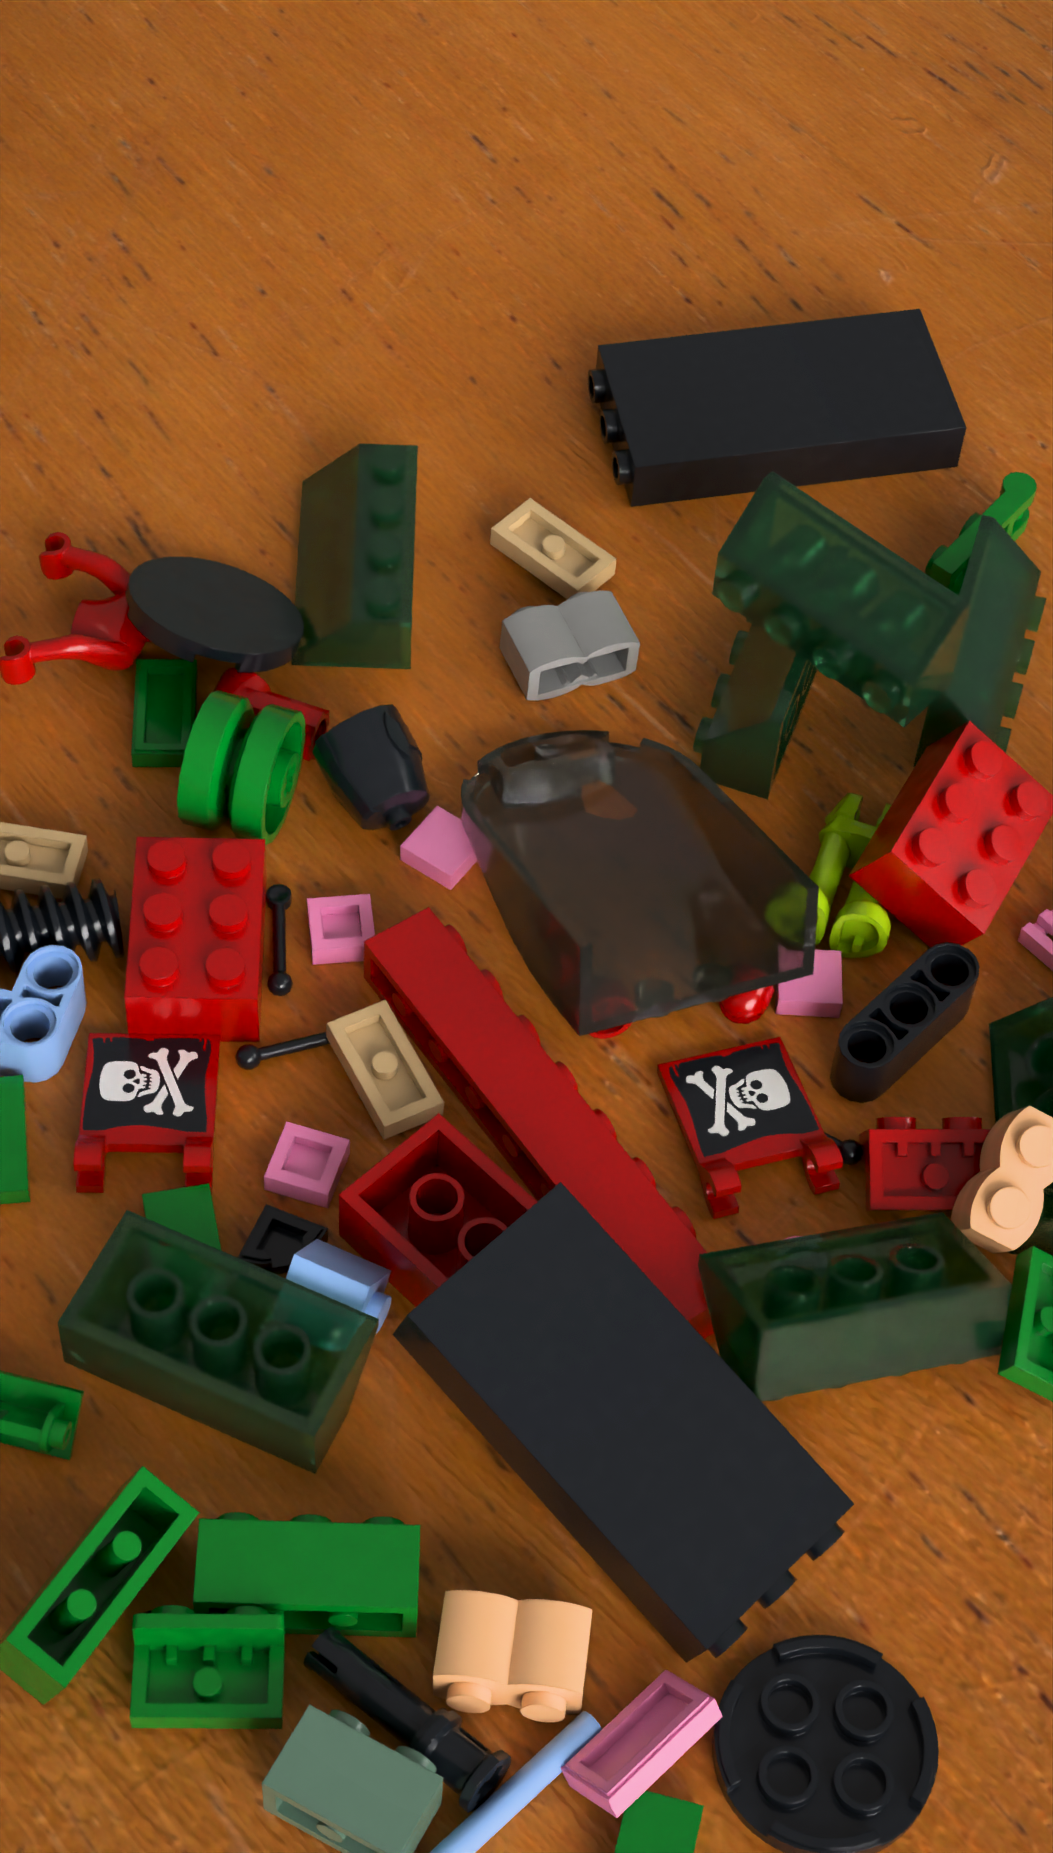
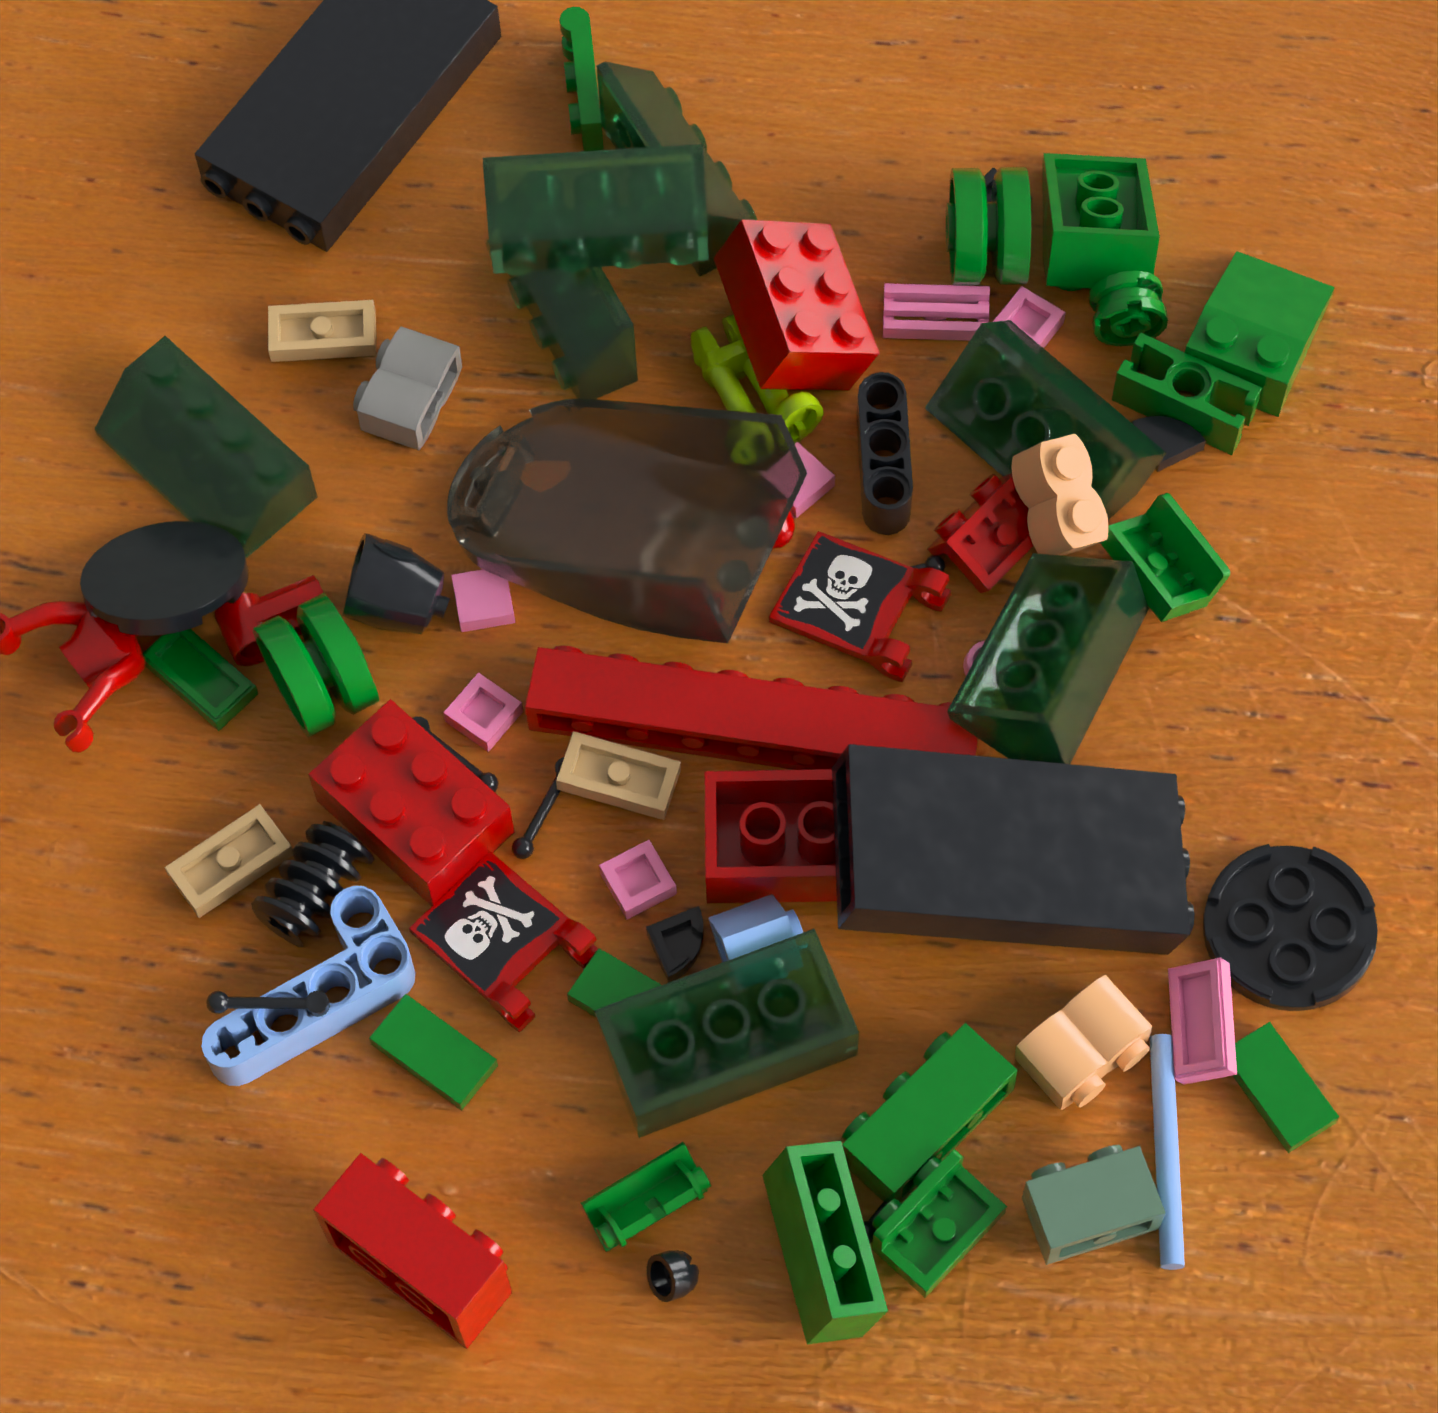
camera: 40 degrees left, 10 degrees up
black pin [303,1626,511,1813] -> none

